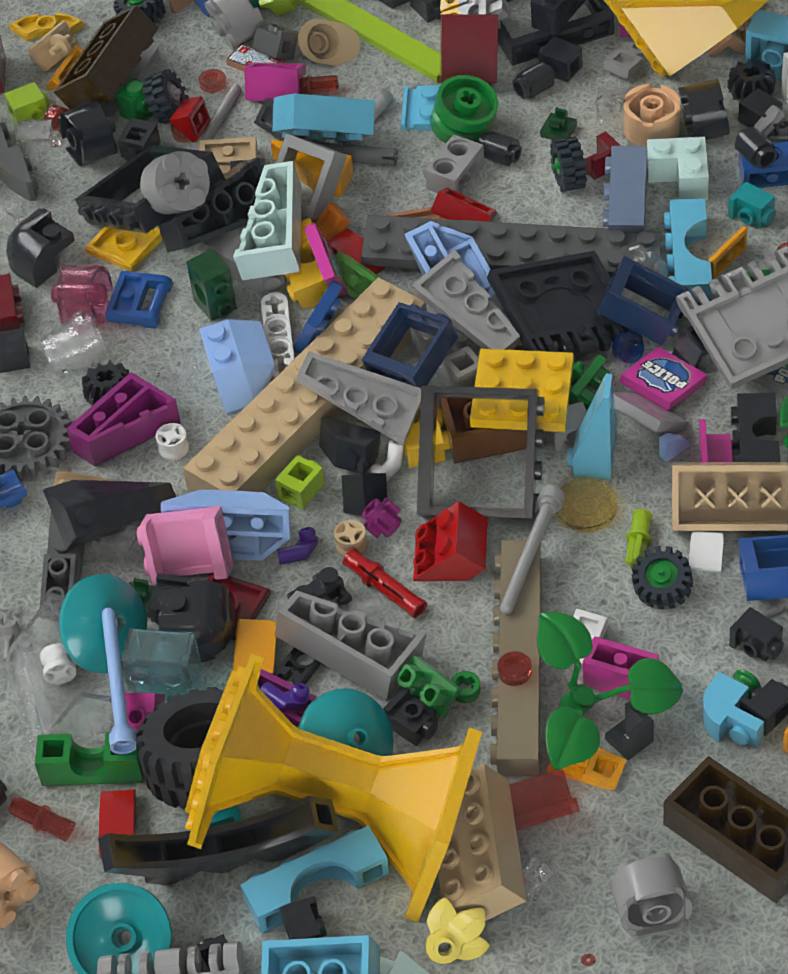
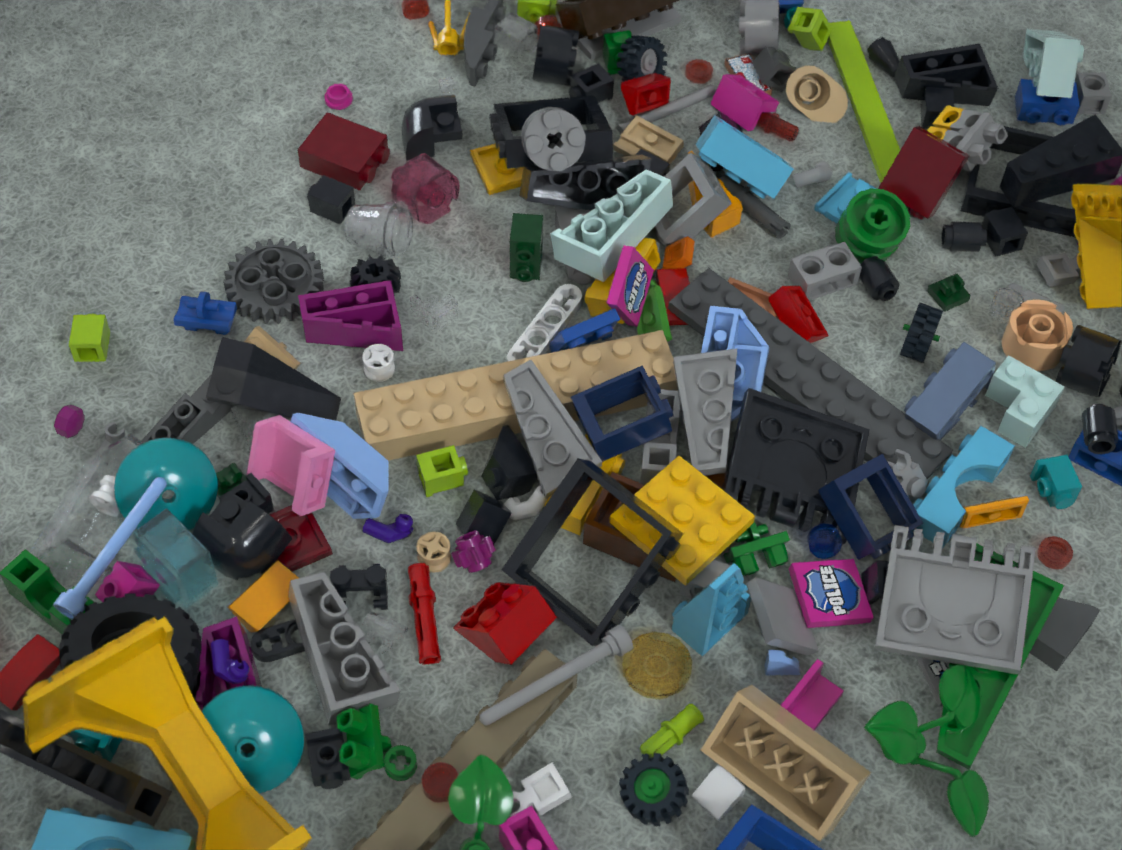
camera: 30 degrees right, 5 degrees up
blue plate [105,271,173,329] -> none
light blue wedge [199,318,276,415] -> none
dark red panel [585,131,621,180] -> none
black arch [731,393,780,462] -> none

